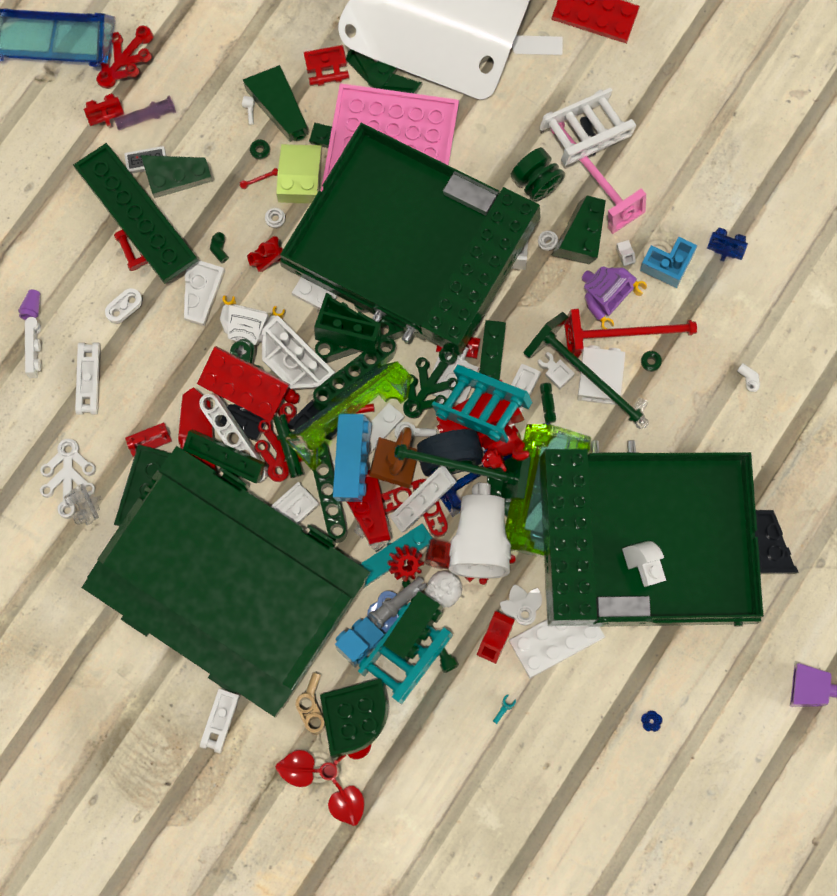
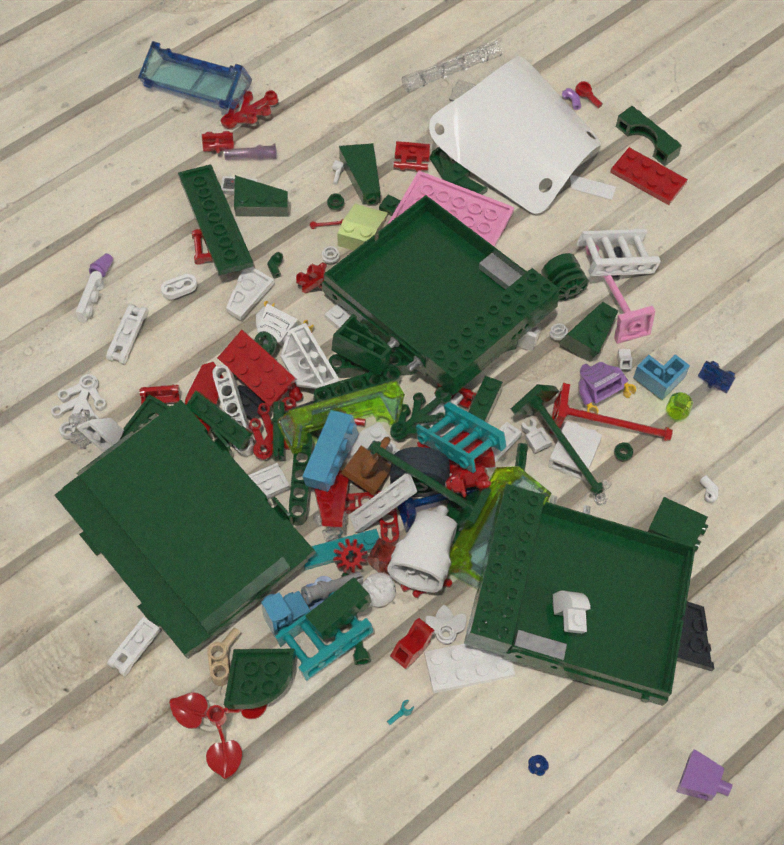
camera: 10 degrees right, 15 degrees down
none -> white slope [77,418,124,452]
none -> dark green brick [648,497,709,552]
none -> clear neon green head [666,392,693,420]

